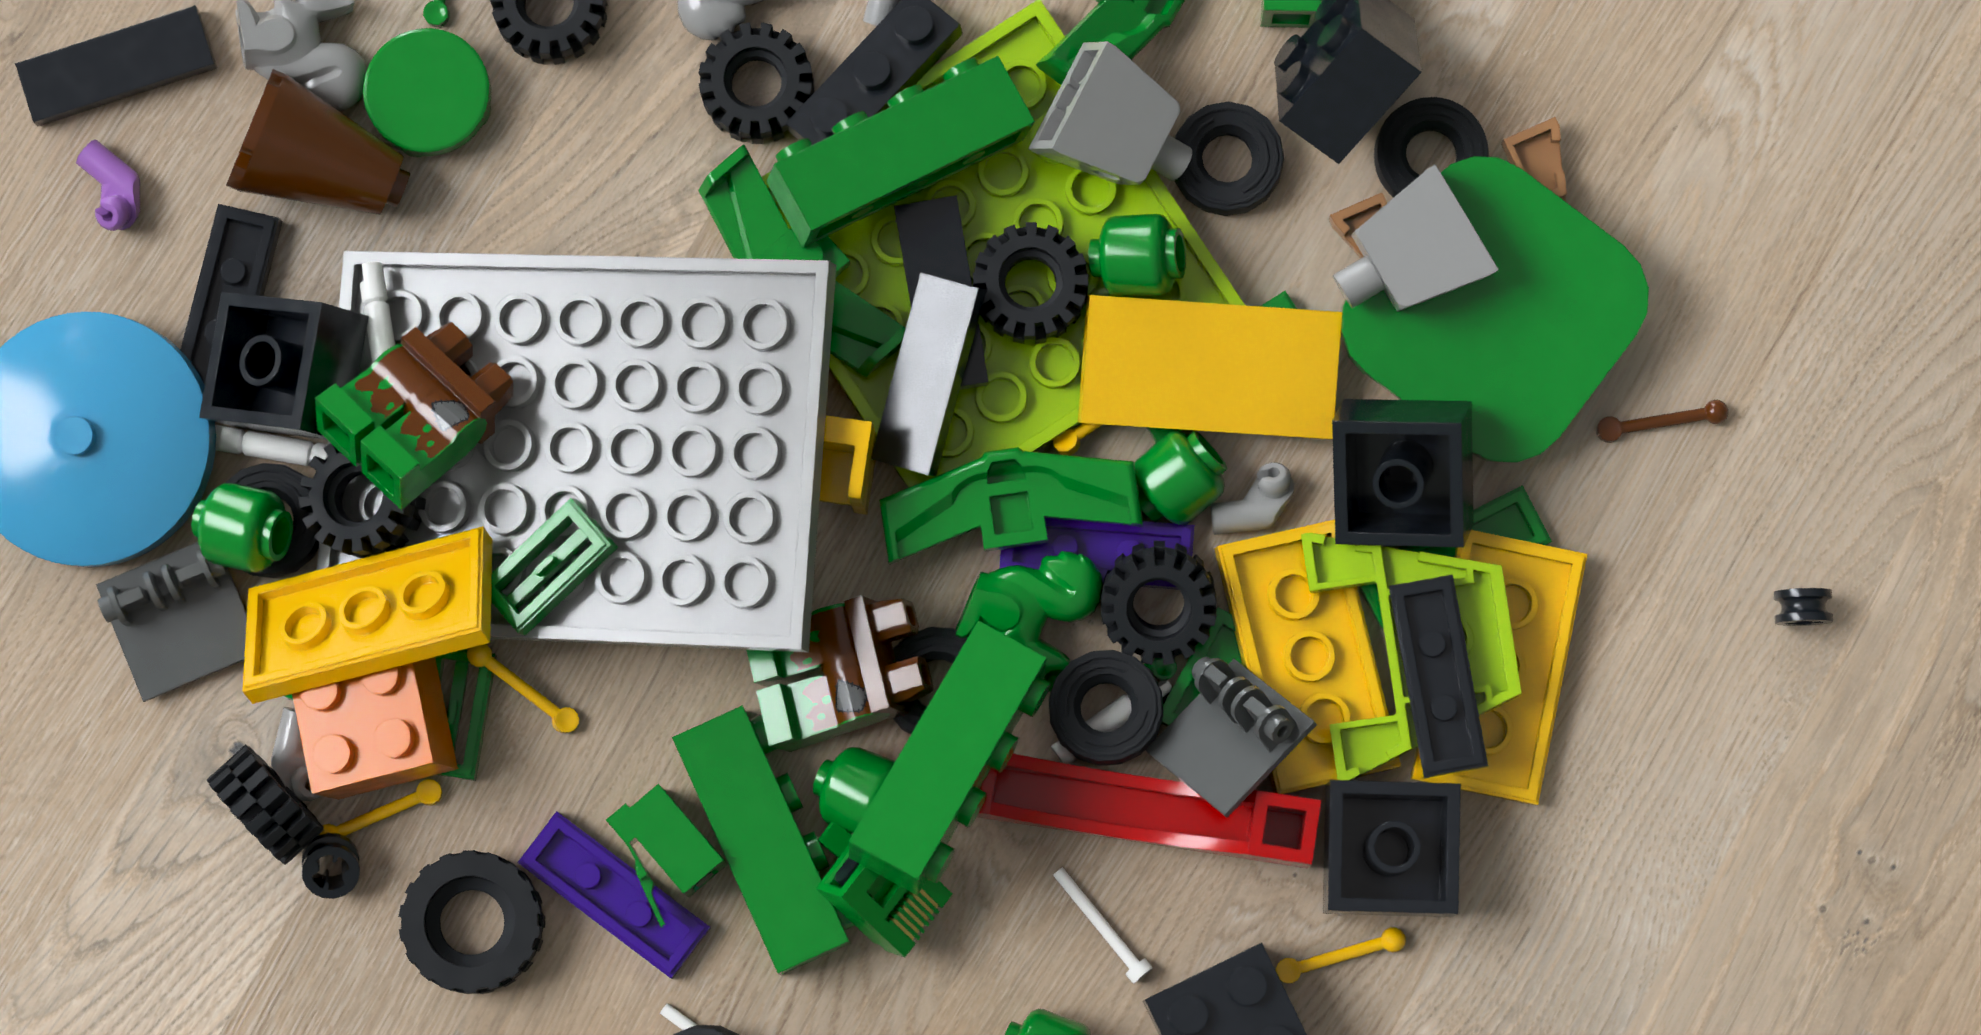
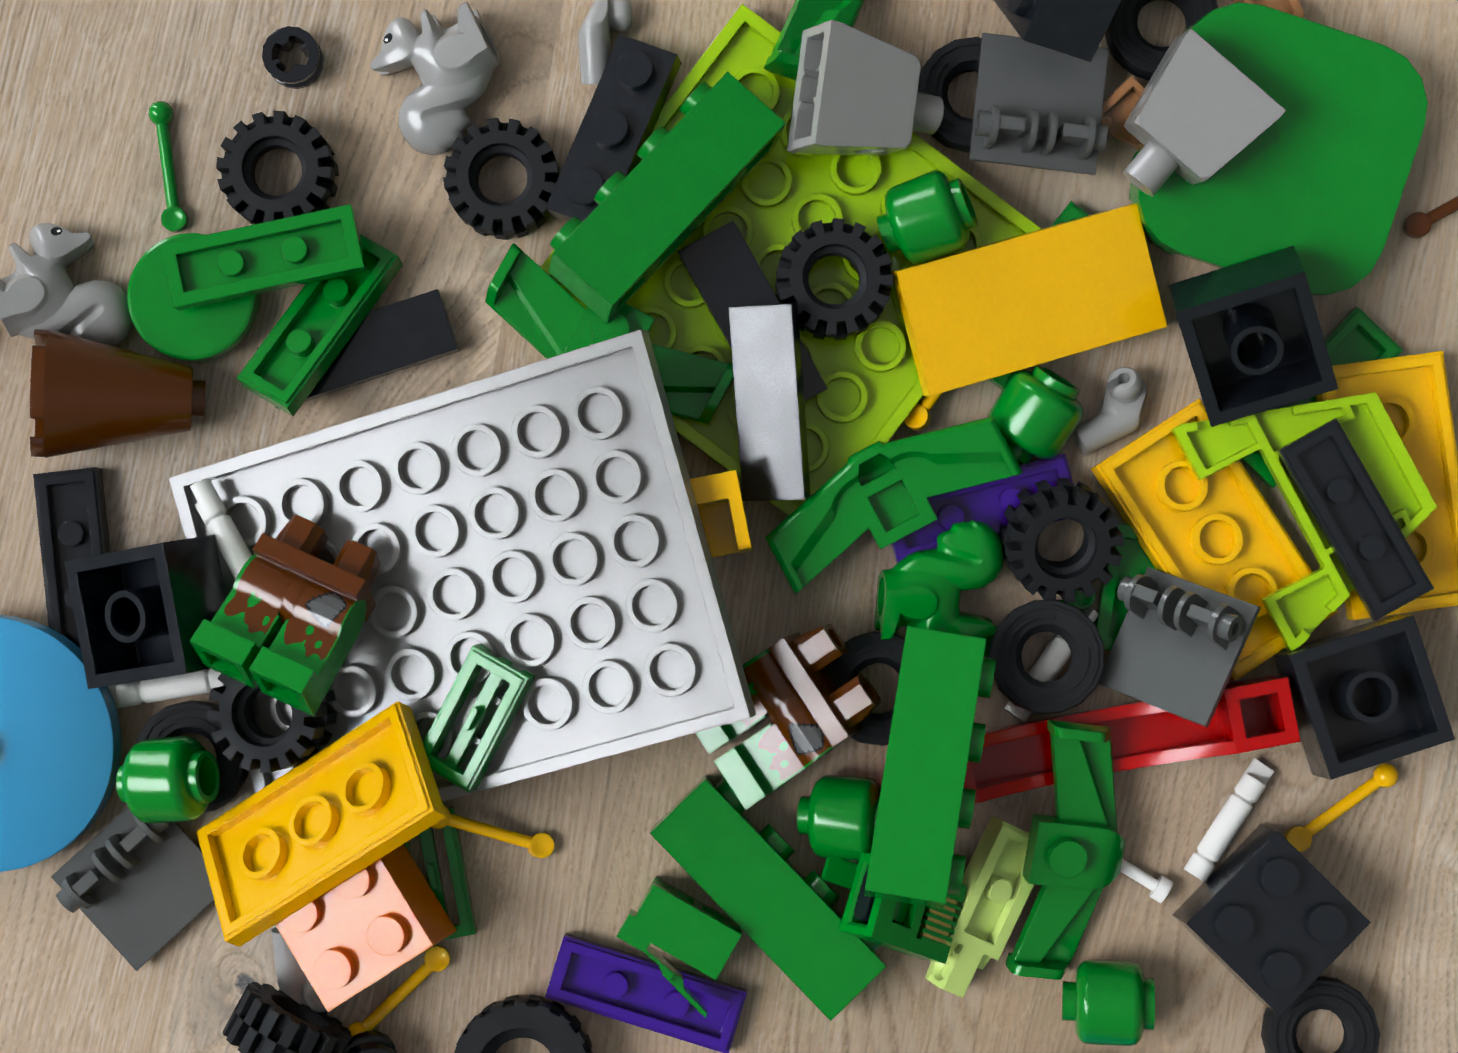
camera: 25 degrees left, 5 degrees up
none -> green plate [161,204,367,311]
none -> green tile [237,234,403,416]
none -> black tile [257,289,459,410]
none -> yellowish green hinge [925,815,1034,998]
none -> dark grey hinge [969,33,1109,175]
none -> green plate [1006,720,1125,980]
none -> white wheel [1183,758,1274,883]

